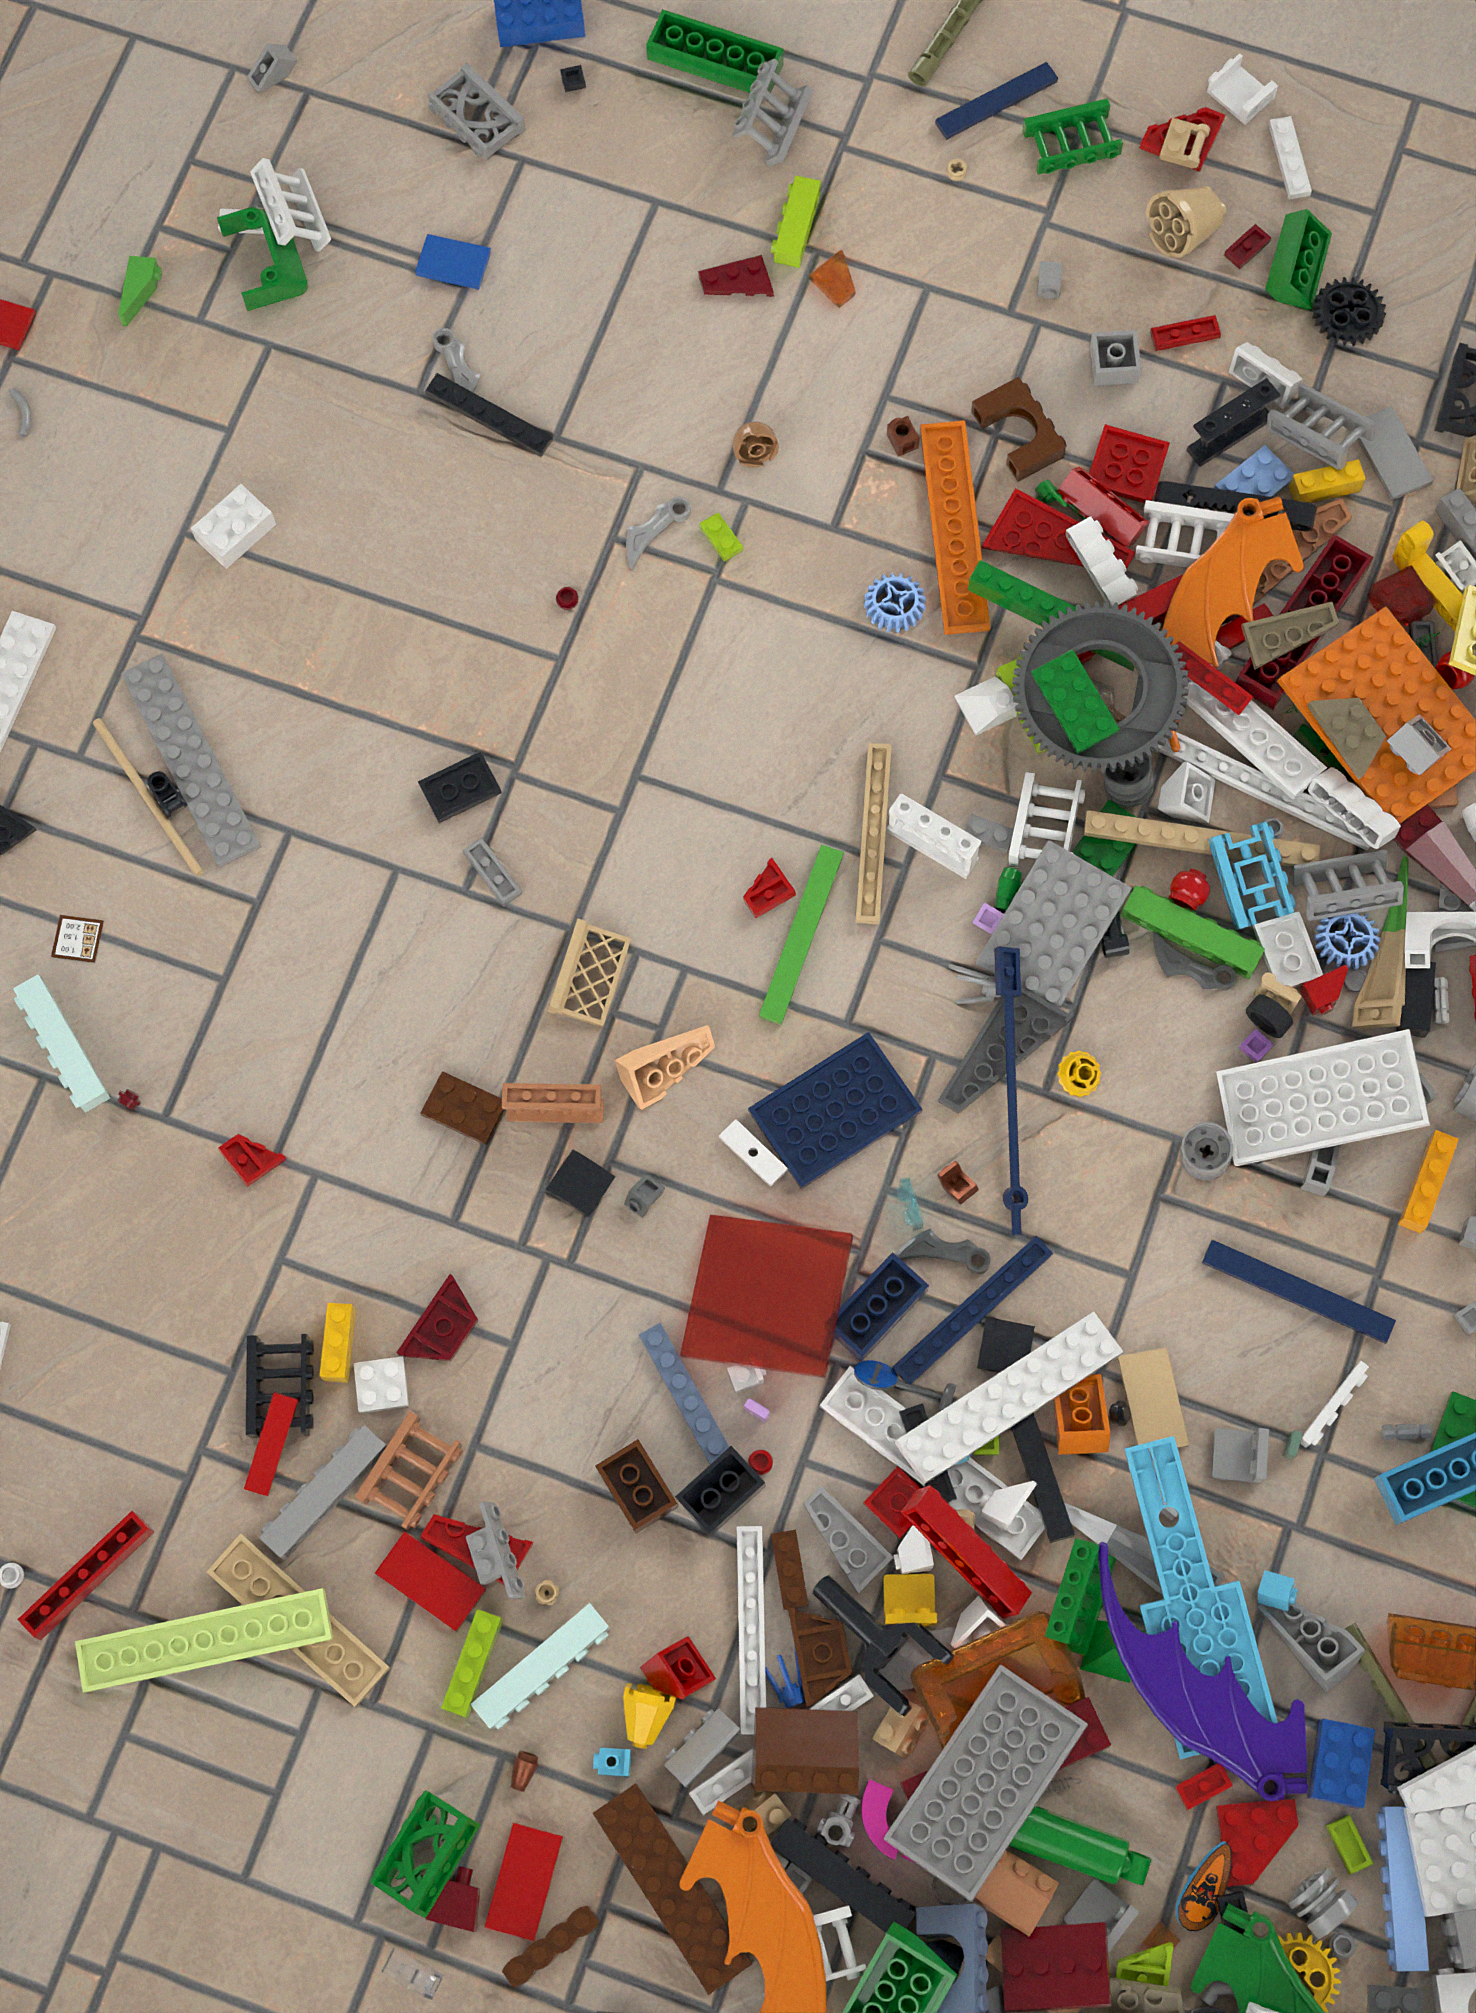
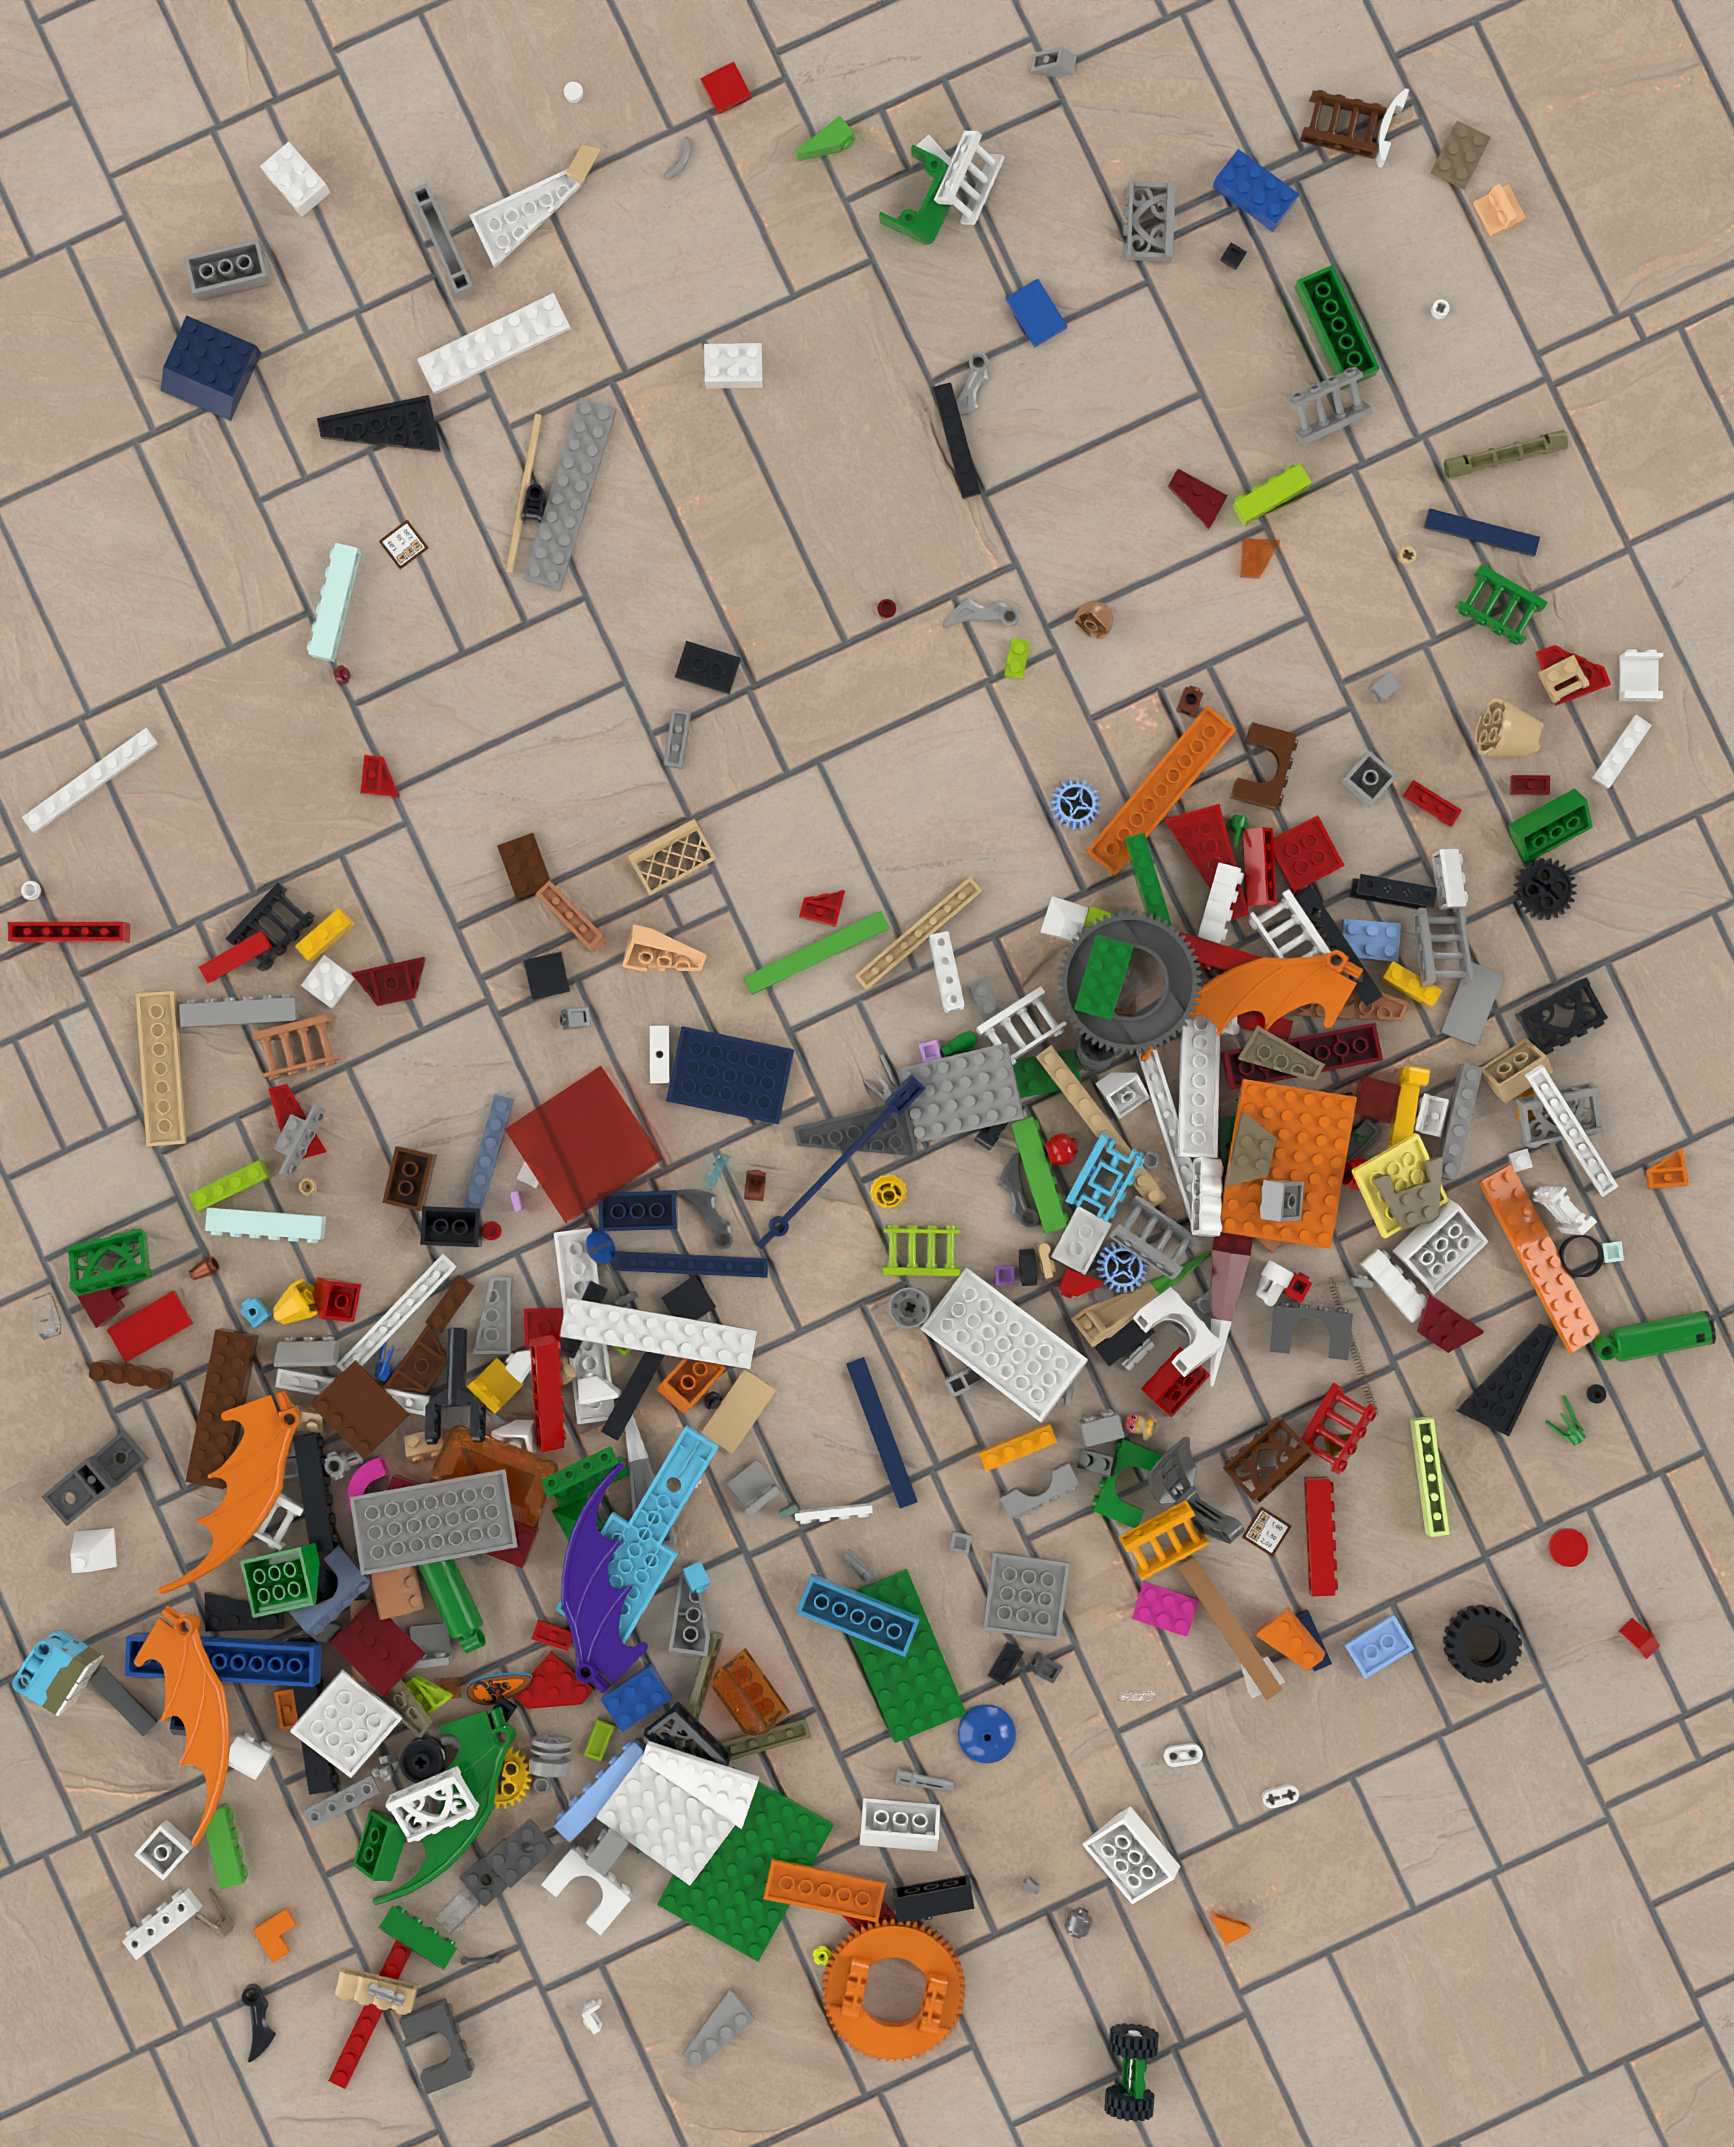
camera: 45 degrees right, 15 degrees up
yellowish green plate [75,1588,333,1693] -> none
red tile [375,1531,486,1632] -> none
red plate [1175,640,1253,716] -> none
none -> lime fence [883,1224,961,1276]

